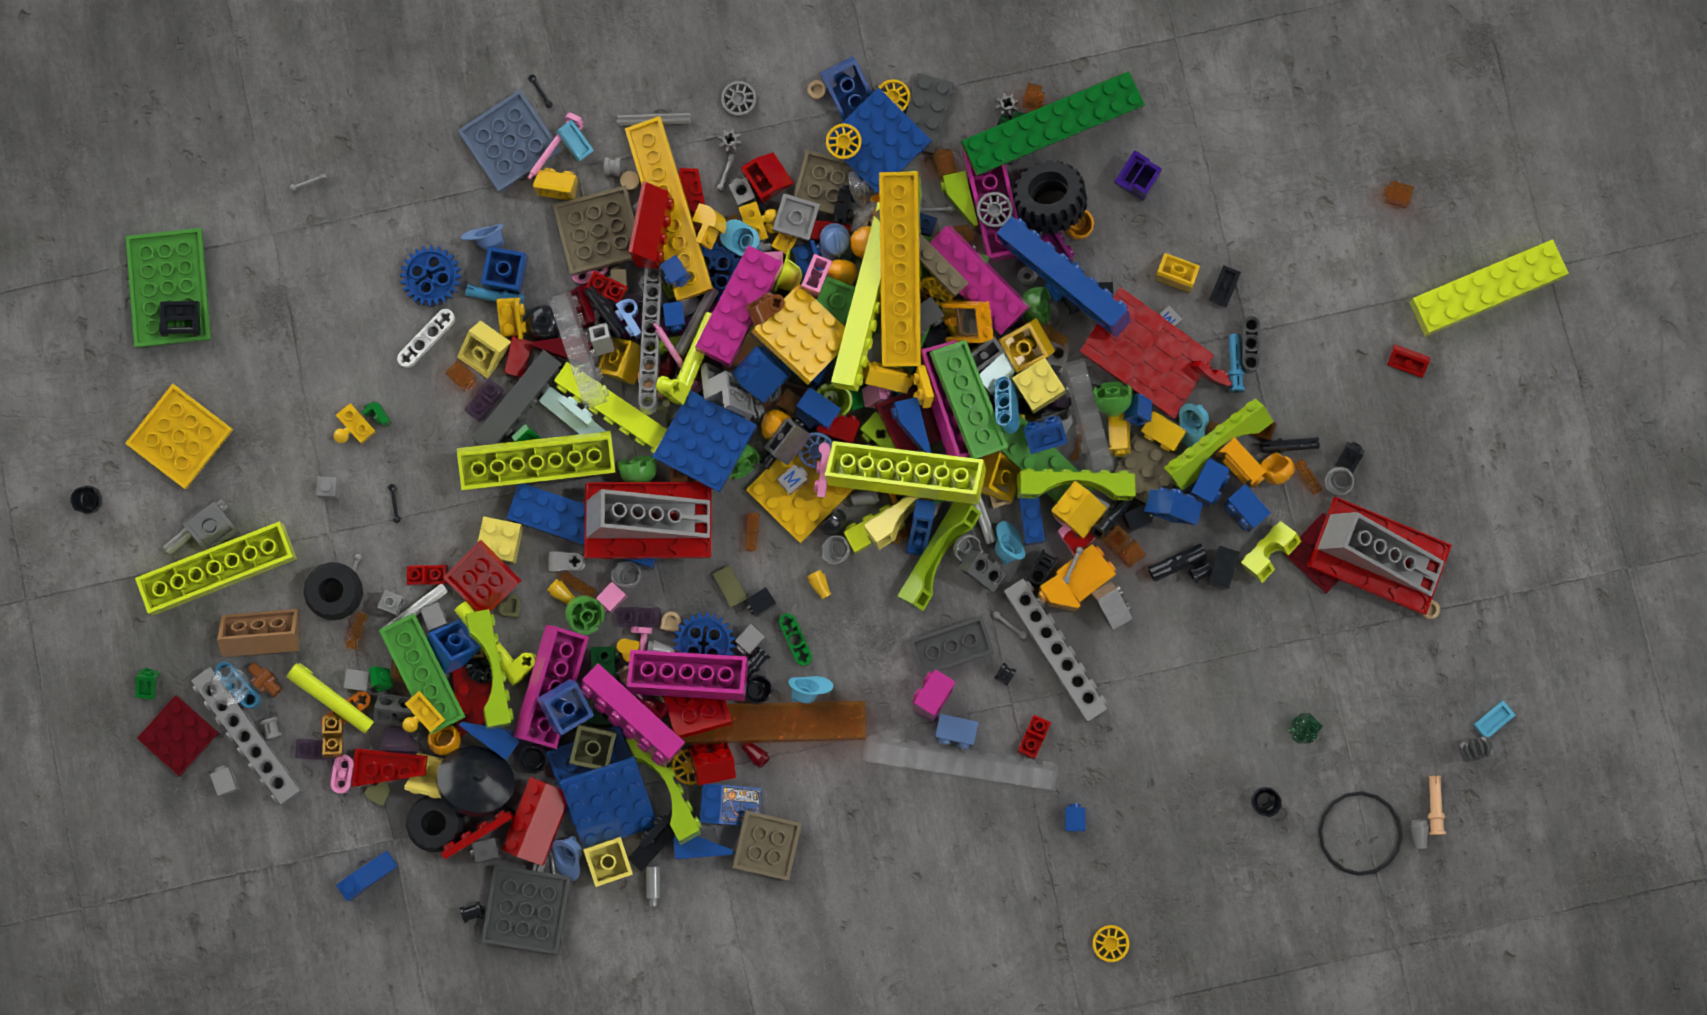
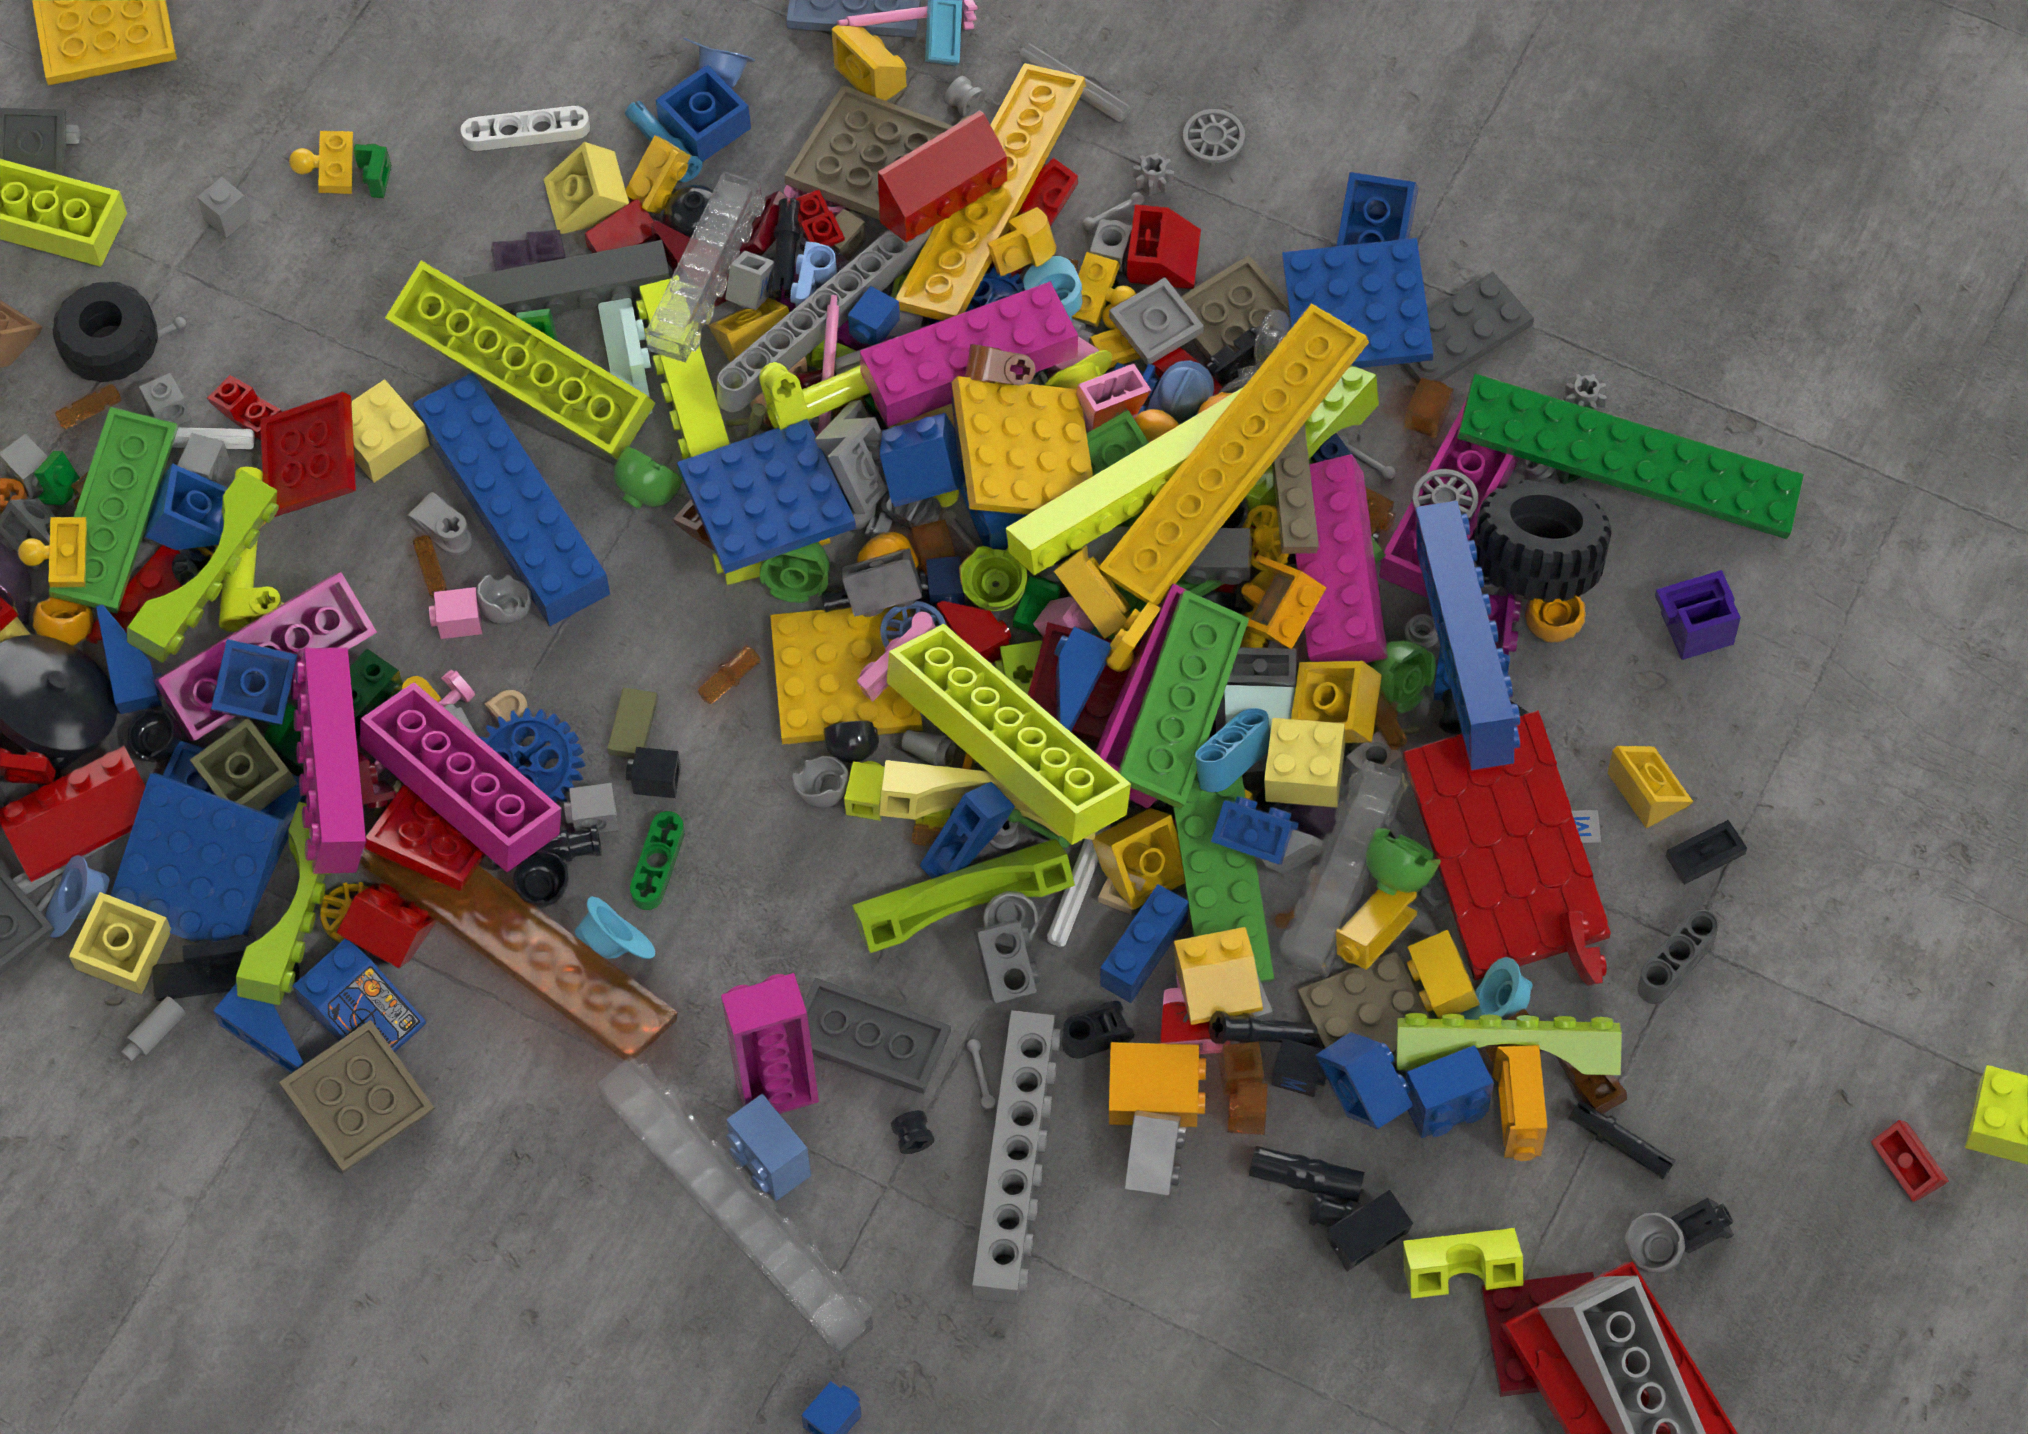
camera: 35 degrees right, 20 degrees down
black hinge [388,484,401,523] -> none
blue gear [400,245,462,307] -> none
clear orange brick [445,360,477,391] -> none
olive tile [498,595,521,618] -> none
yellow cone [547,579,575,605] -> none
bright green cylinder [565,595,605,635] -> none
piece [584,482,712,559] -> none
clear purple slope [619,607,660,627] -> none
blue brick [660,255,692,288] -> none
dark red cone [742,740,770,769] -> none
light grey brick [777,465,808,496] -> none
blue panel [796,388,840,430] -> none
yellow cone [807,569,831,599] -> none
tan tile [808,80,826,100] -> none
yellow wheel [826,124,861,160] -> none
yellow wheel [879,79,911,111] -> none
lime slope [940,171,978,230] -> none
medium azure piece [994,521,1025,565] -> none
lime arch [1017,468,1136,501] -> none
red slope [1017,715,1051,760] -> none
clear orange brick [1022,83,1045,110] -> none
light orange slope [1037,574,1081,612] -> none
light grey hinge [1063,547,1083,584] -> none
blue brick [1124,394,1152,426] -> none
blue brick [1224,484,1271,532] -> none
dark azure pin [1227,334,1245,393] -> none
light orange hair [1260,453,1295,485] -> none
clear orange axle [1295,459,1322,495] -> none

